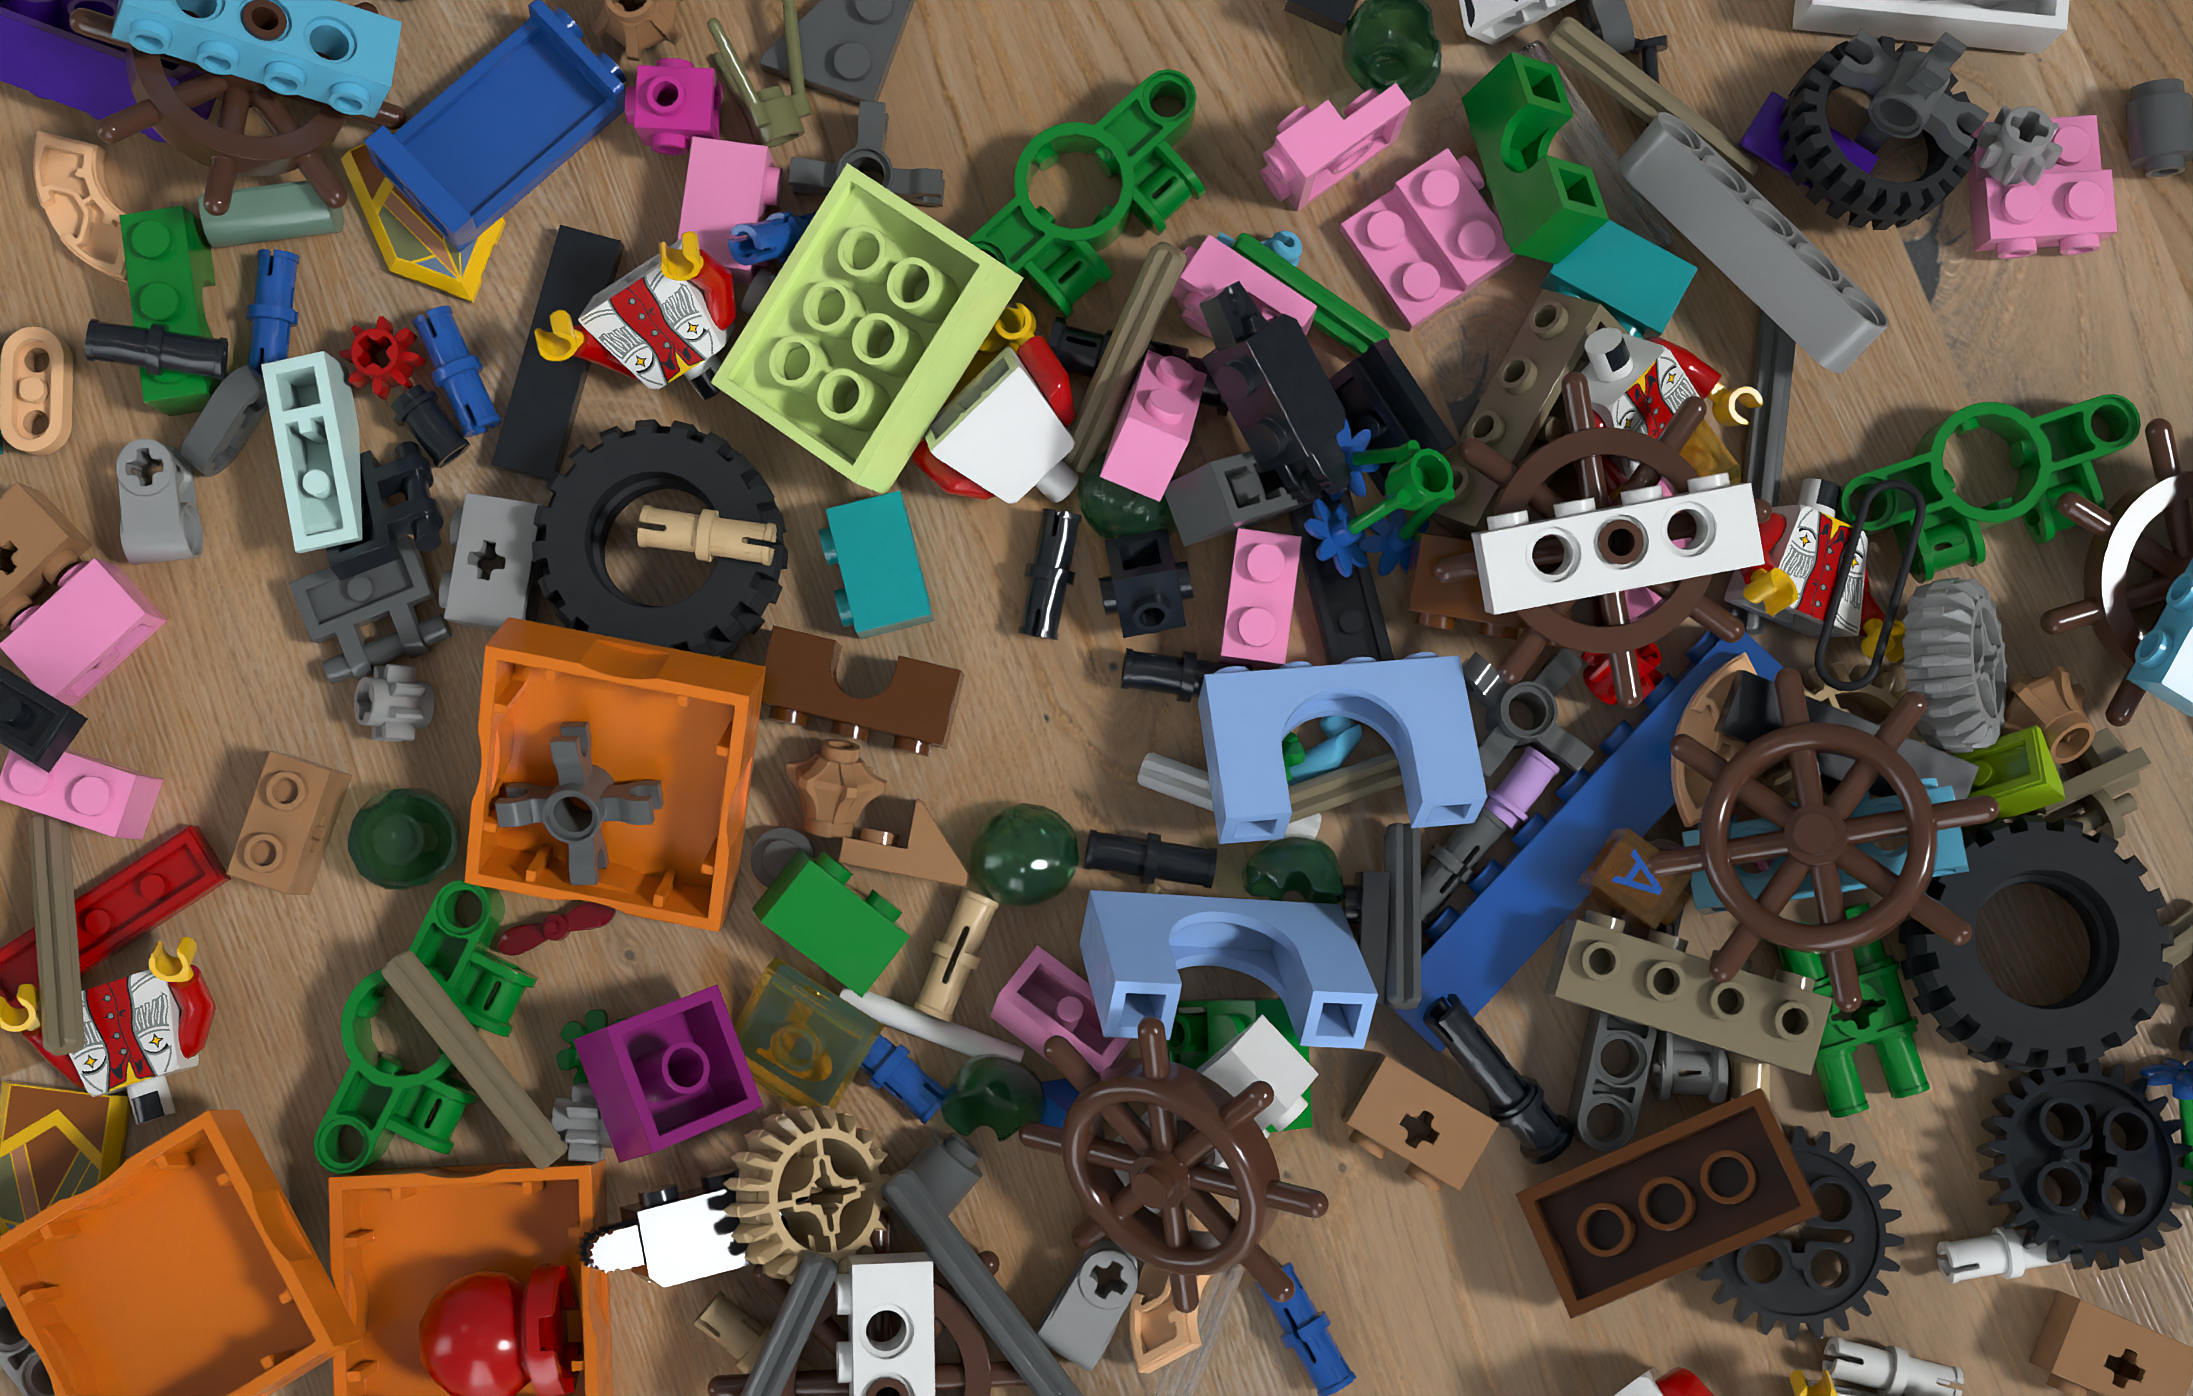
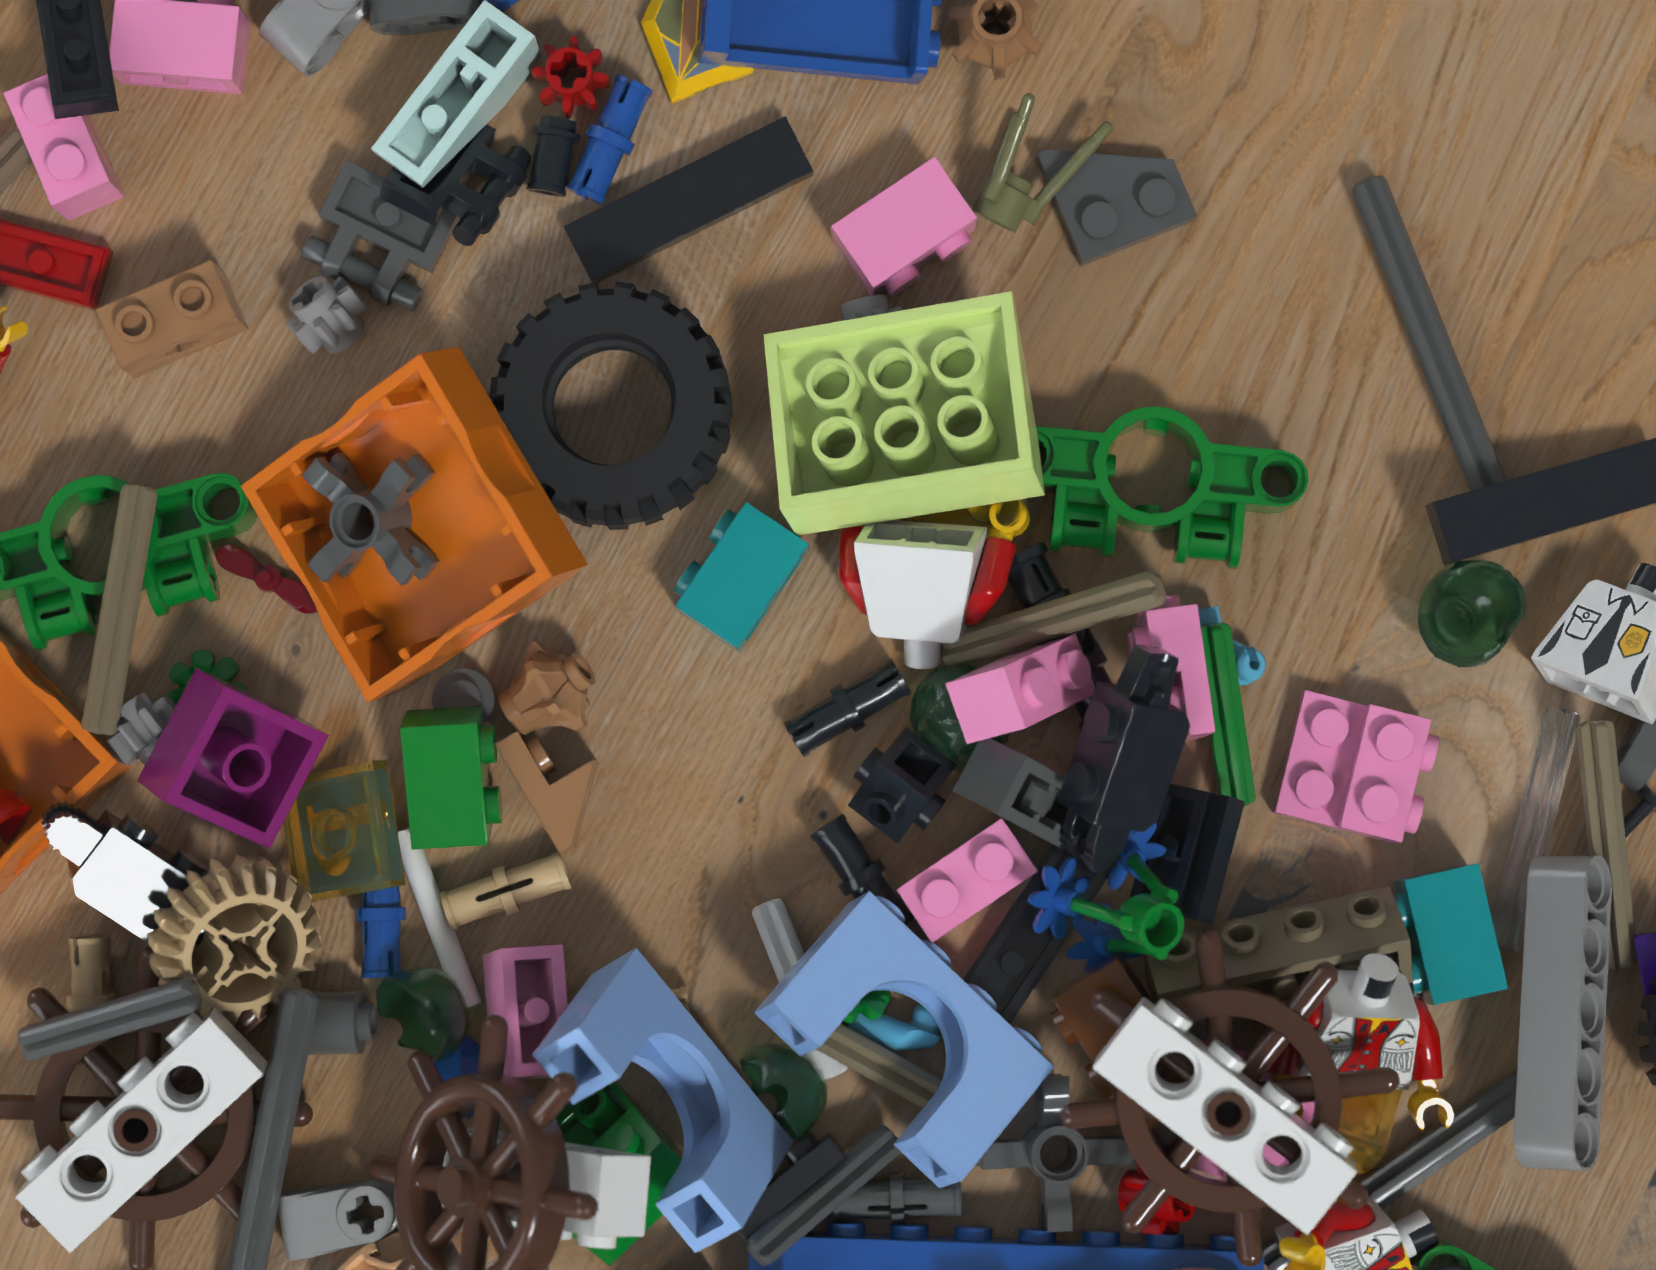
camera: 50 degrees right, 0 degrees up
clear green hair [348,788,462,891] -> none
light grey brick [439,493,543,631] -> none
torso [534,231,736,400] -> none
dark pink brick [625,58,723,156] -> none
tan pin [637,505,777,566] -> none
blue pin [728,211,817,266] -> none
reddish brown arch [761,625,964,757] -> none
dark grey pin [789,101,945,207] -> none
clear green hair [969,803,1080,907] -> none
black pin [1084,829,1217,889] -> none
bright pink plate [1260,83,1411,212] -> none
green arch [1461,52,1609,264] -> none
lavender pin [1484,746,1560,831] -> none

